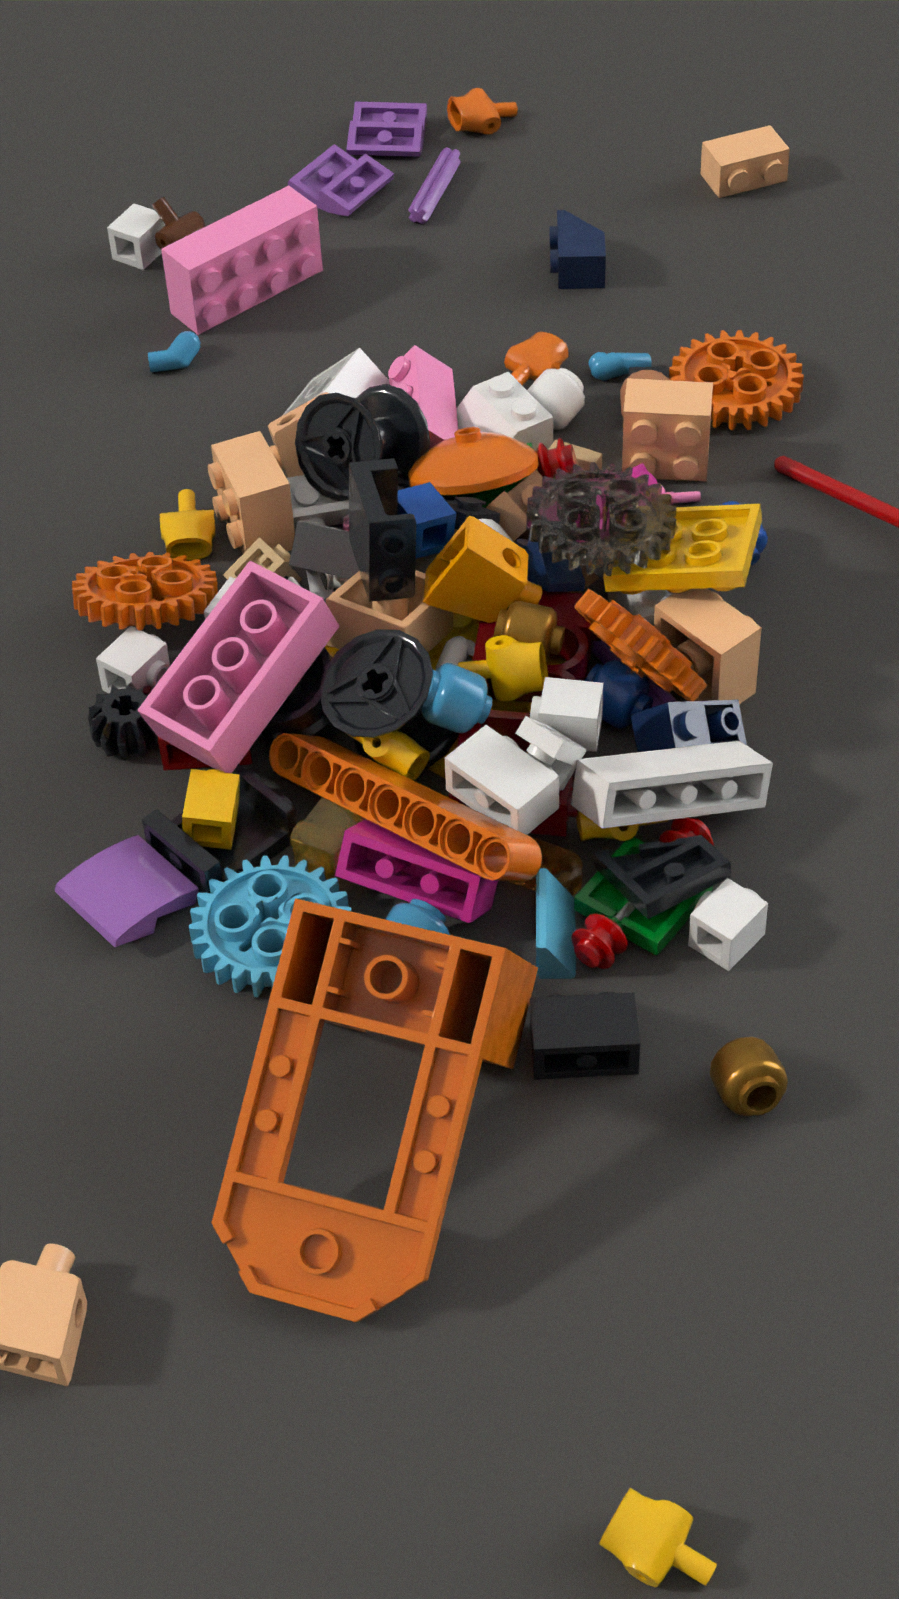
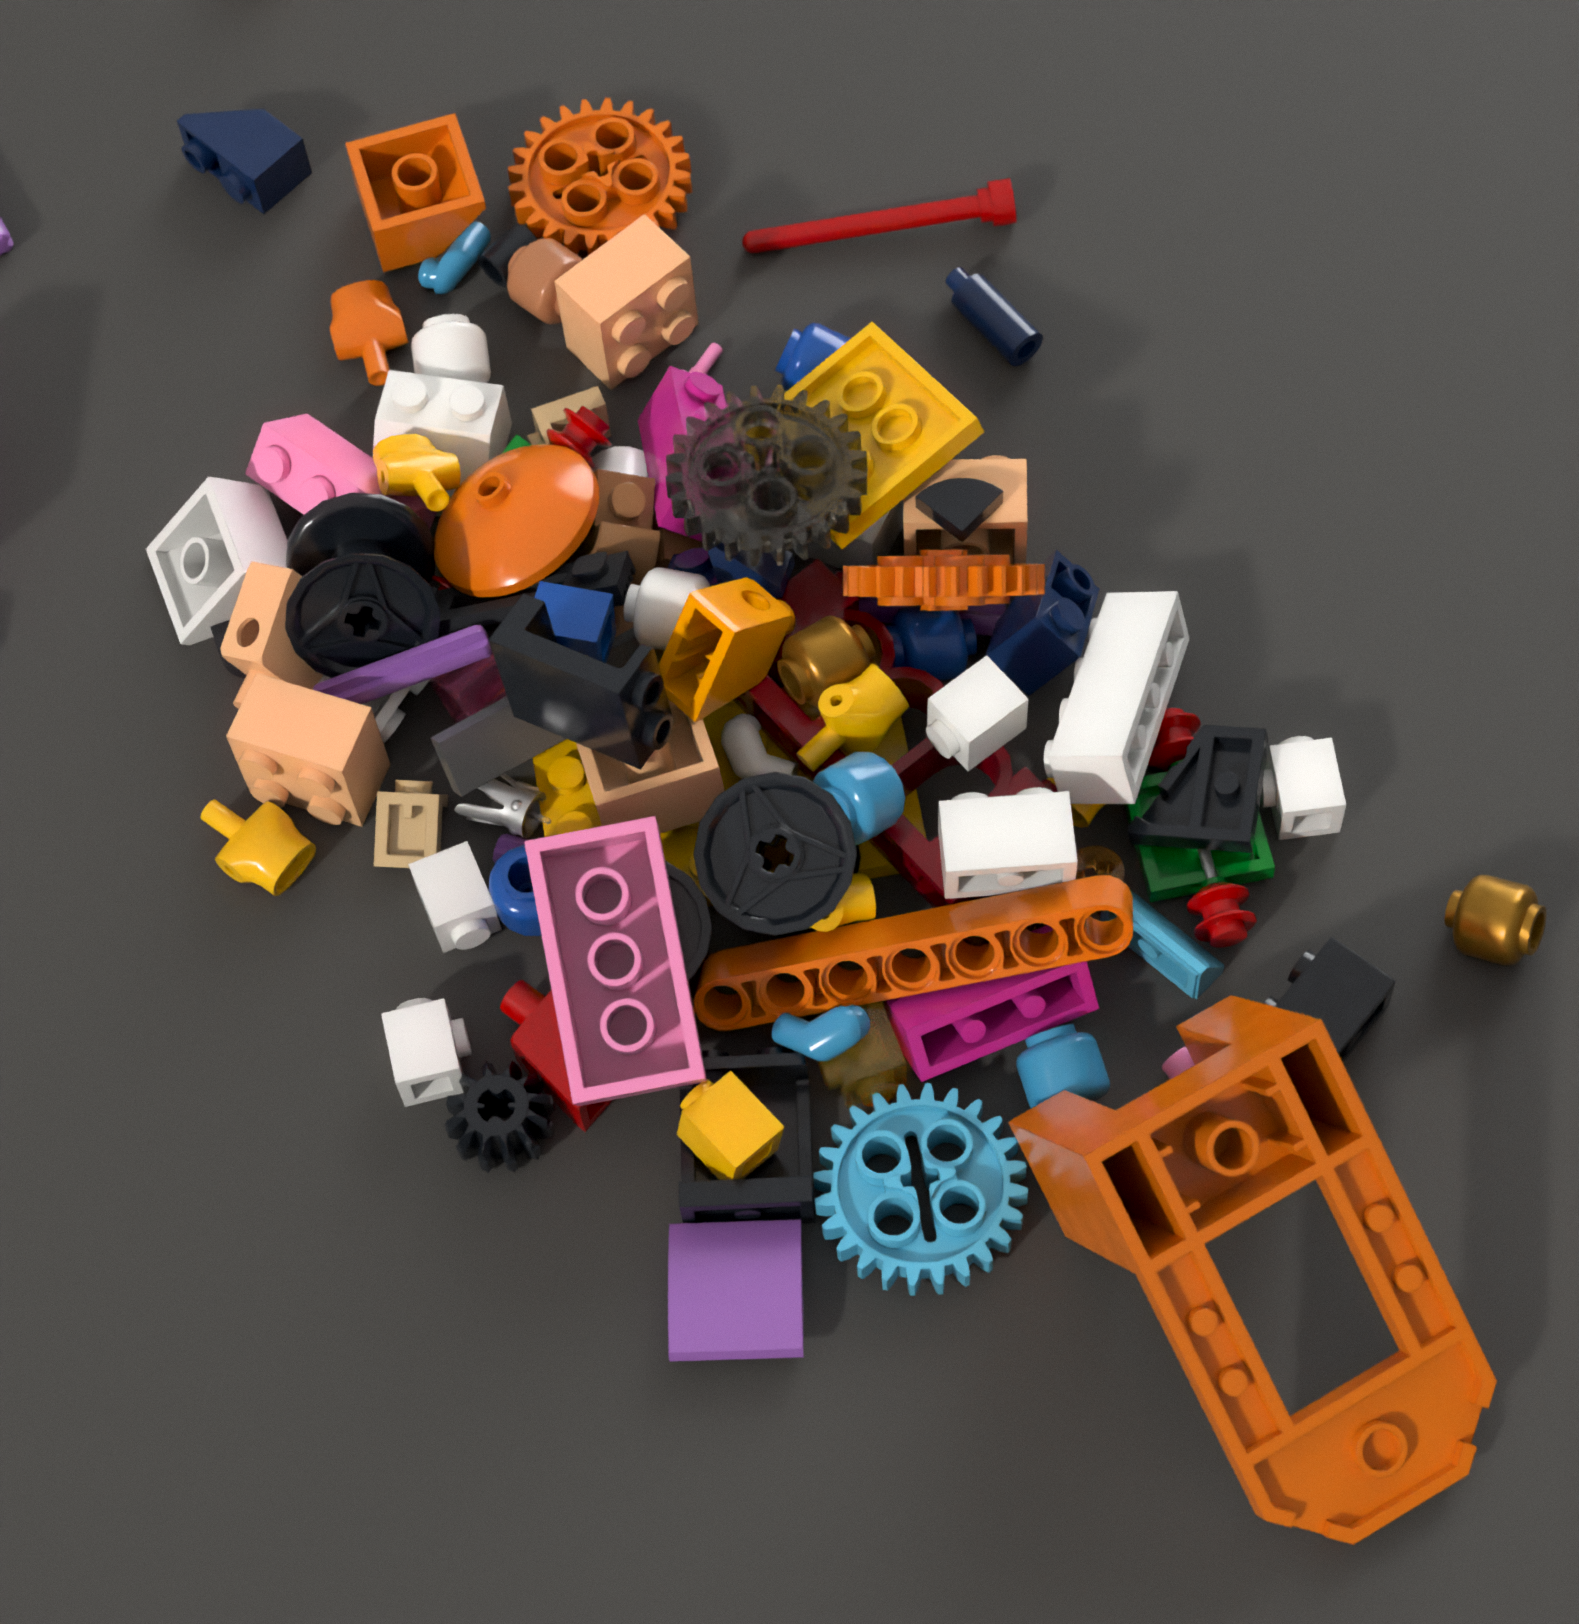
camera: 45 degrees left, 15 degrees up
orange gear [72,552,218,630] -> none
white bracket [515,716,587,790] -> none
none -> medium lavender axle [313,625,492,704]
none -> orange slope [345,113,486,273]
none -> yellow piece [373,434,461,512]
none -> dark azure arm [772,1005,870,1061]
none -> black tile [915,478,1003,542]
none -> dark blue cylinder [945,267,1043,366]

